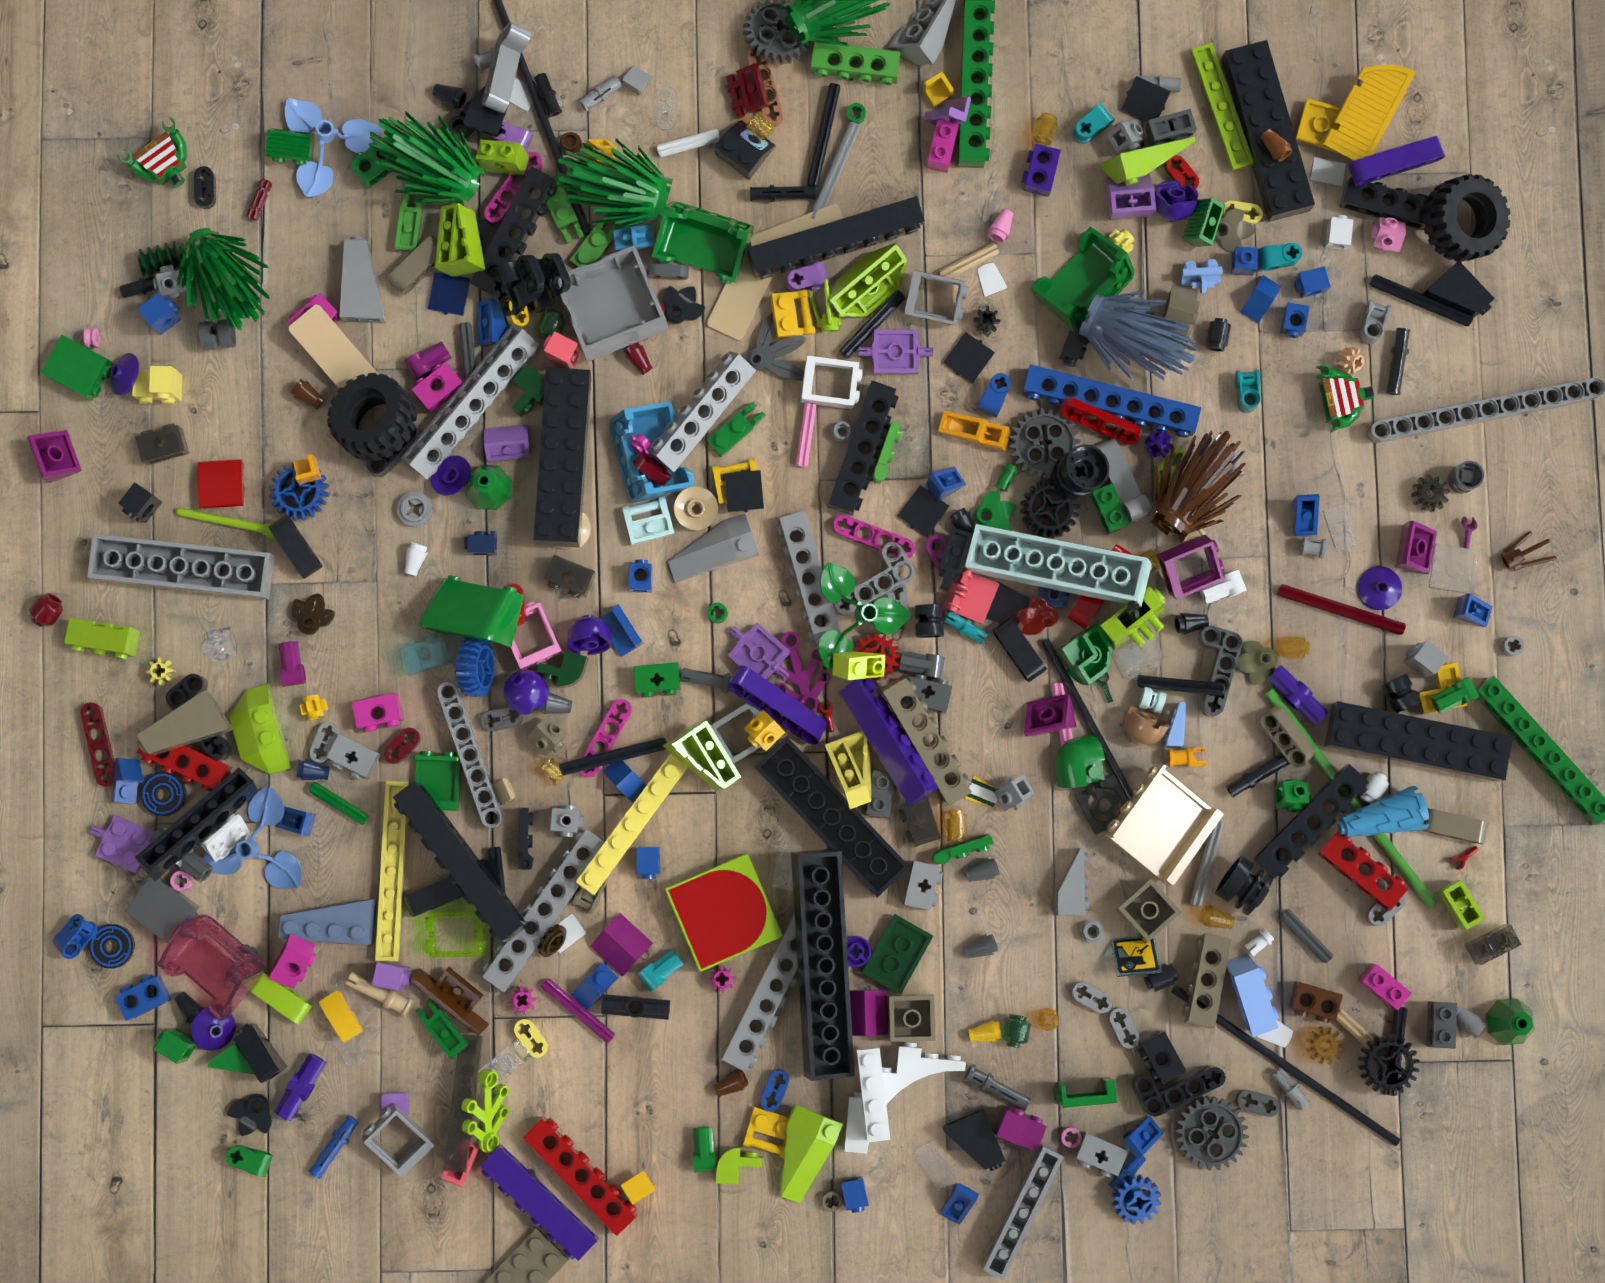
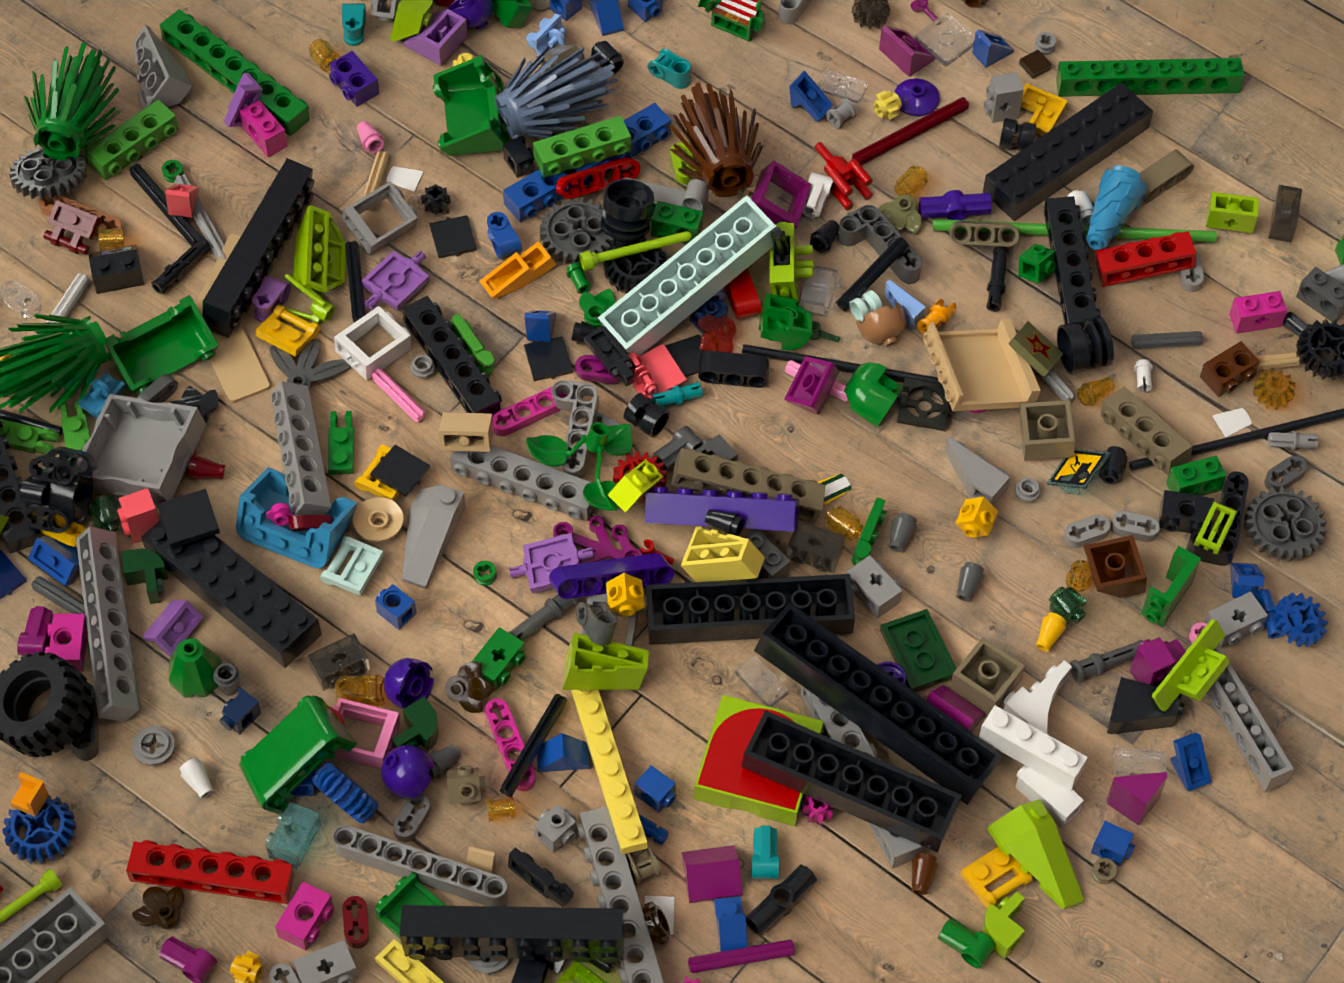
camera: 50 degrees left, 25 degrees down
black beam [268,514,323,579] -> none
dark purple dish [430,456,471,496] -> none
blue panel [600,604,644,657] -> none
blue beam [761,1069,789,1111] -> none
yellow panel [923,72,954,108] -> none
light grey brick [994,774,1035,811] -> none
dark purple gear [1144,430,1174,458] -> none
light blue wedge [1226,954,1279,1037] -> none
green piece [1431,677,1480,714] -> none
red hand [1451,846,1479,870] -> none
none -> red brick [126,840,295,904]
none -> black tile [157,489,220,549]
none -> coral slope [165,184,199,218]
none -> dark grey cone [213,663,240,696]
none -> clear yellow piece [335,675,385,708]
none -> tan brick [438,412,494,452]
none -> dark brown plate [445,661,496,713]
none -> bright green brick [533,116,631,178]
none -> dark grey piece [576,602,618,646]
none -> lime piece [579,231,692,271]
none -> blue axle [638,814,669,845]
none -> black cone [705,509,744,536]
none -> black brick [742,710,962,853]
none -> red plant [814,142,873,211]
none -> light yellow gear [873,90,902,120]
none -> yellow brick [955,496,999,538]
none -> olive tile [1008,321,1063,377]
none -> dark brown tile [1019,49,1052,79]
none -> reddish brown slope [1084,535,1147,598]
none -> magenta slope [1107,772,1168,826]
none -> lime bracket [1152,619,1230,712]
none -> green brick [1166,455,1226,496]
none -> lime tile [1194,502,1237,555]

